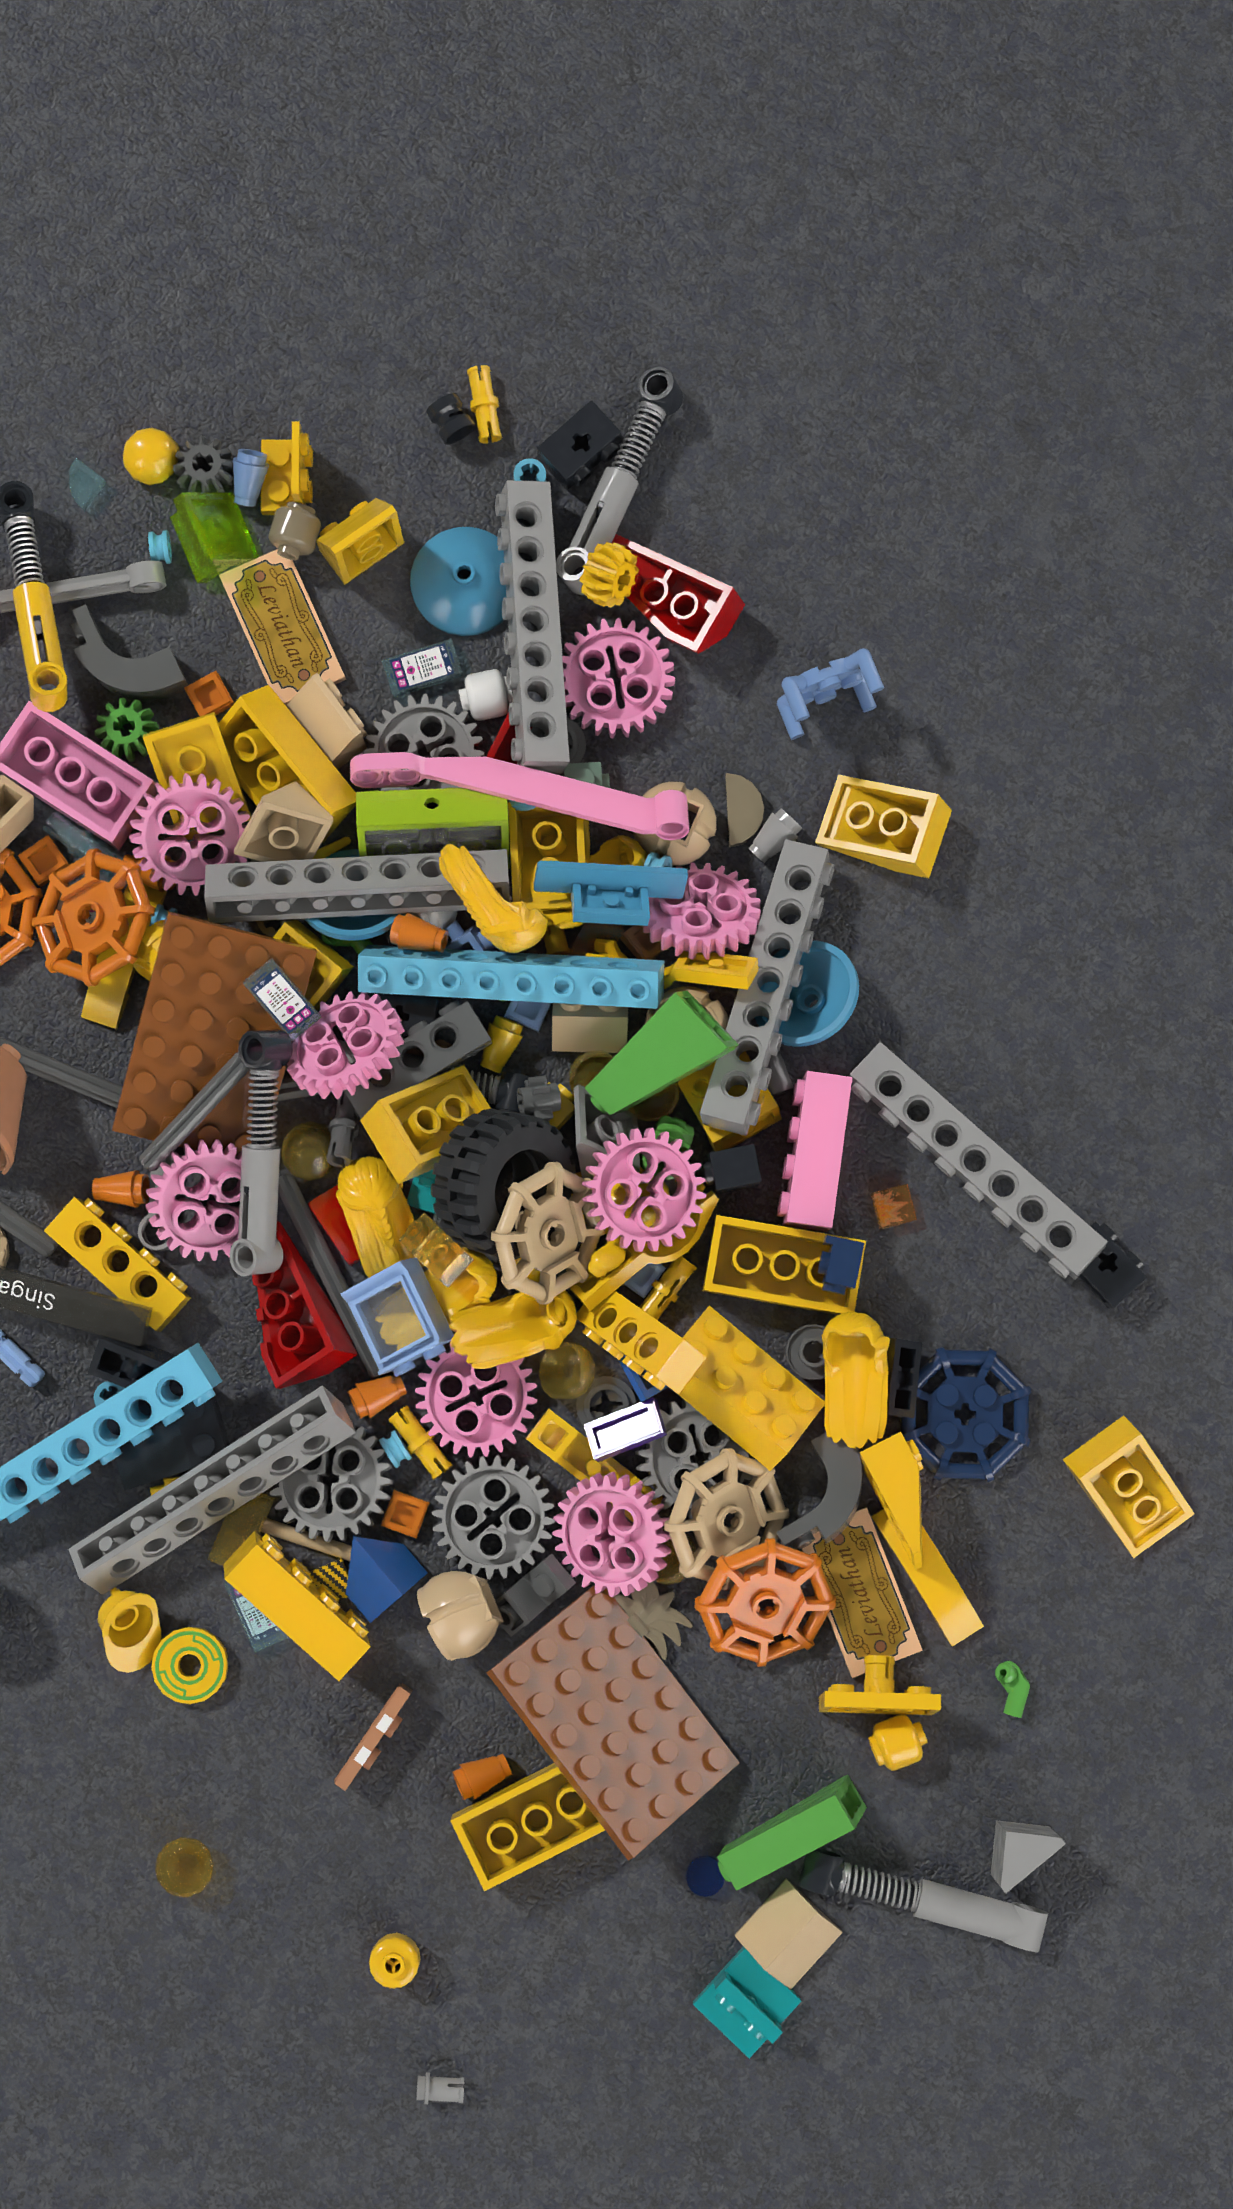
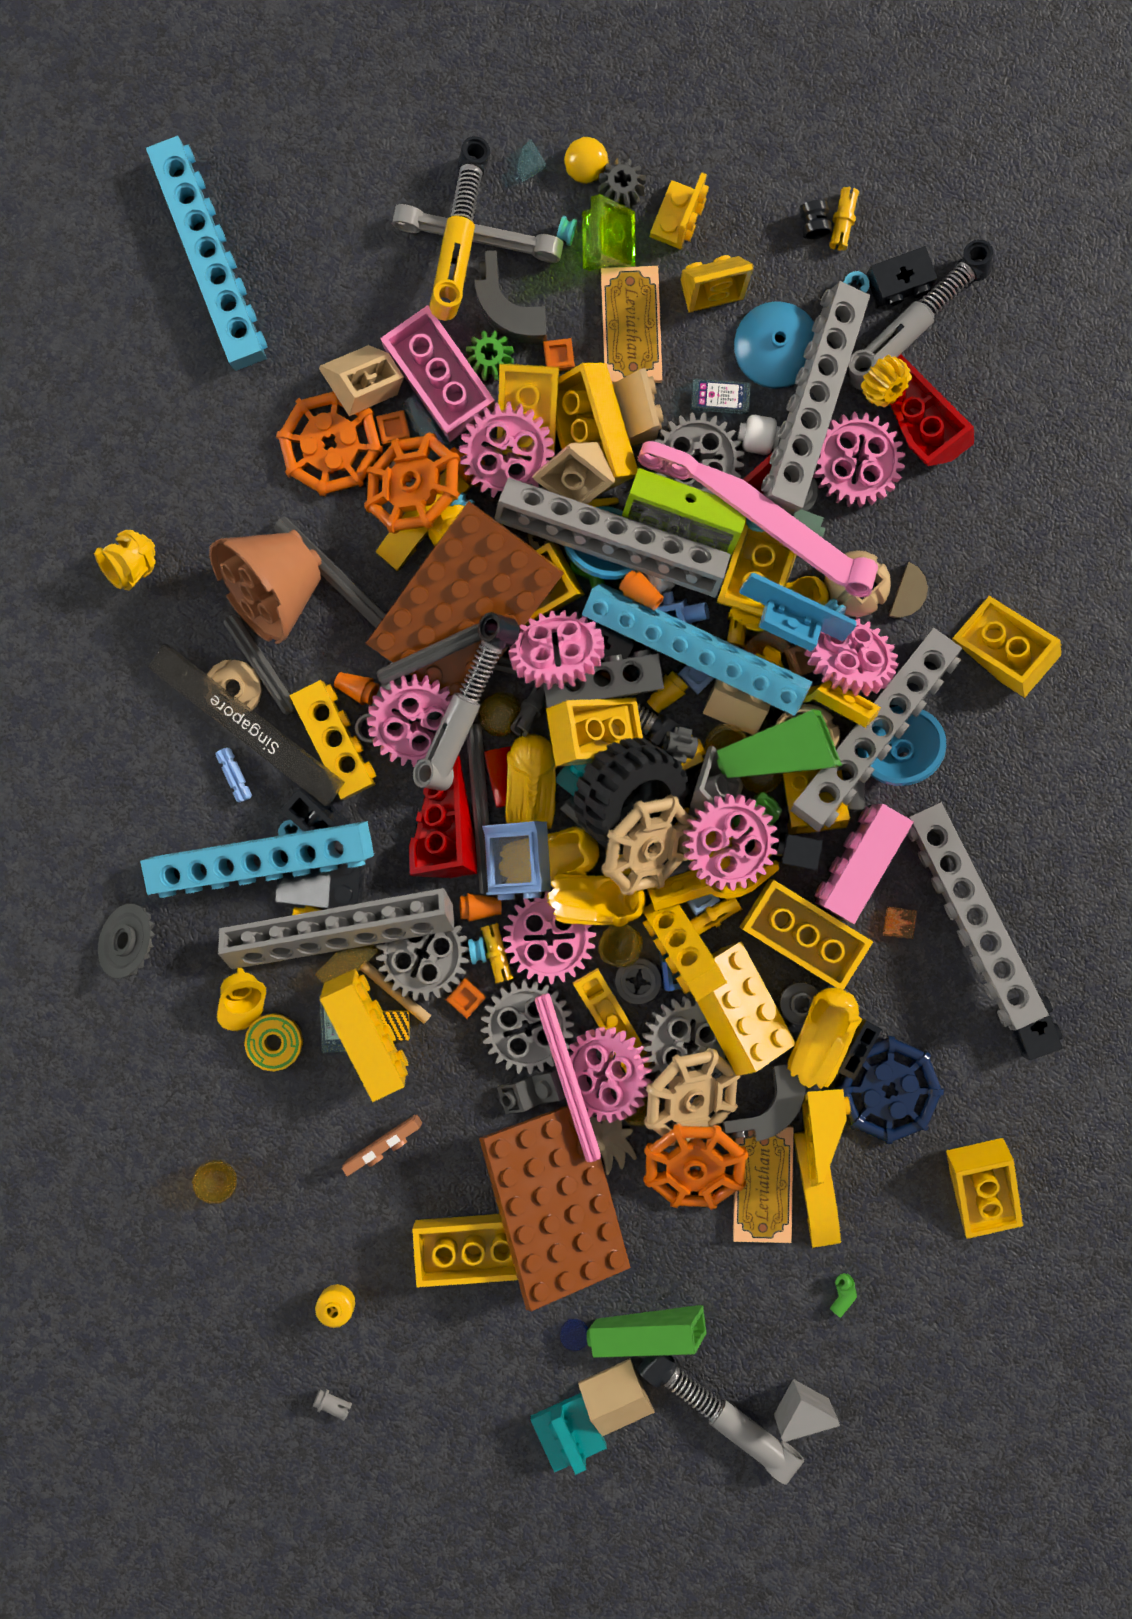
camera: 25 degrees right, 5 degrees up
medium blue cone [233,449,269,507] -> none
tile [243,958,321,1041] -> none
dark tan head [268,502,321,560] -> none
blue slope [345,1536,428,1623] -> none
clear yellow slope [399,1213,474,1287] -> none
tan piece [417,1571,504,1661] -> none
yellow hair [439,844,548,953] -> none
orange cone [452,1753,512,1800] -> none
tile [584,1397,667,1462] -> none
yellow arm [588,1230,626,1277] -> none
light grey cone [748,808,802,863] -> none
medium blue plate [777,648,884,740] -> none
dark blue brick [818,1235,864,1295] -> none
yellow plate [819,1655,941,1715] -> none
yellow head [868,1714,928,1771] -> none
none -> bright pink axle [535,994,601,1162]

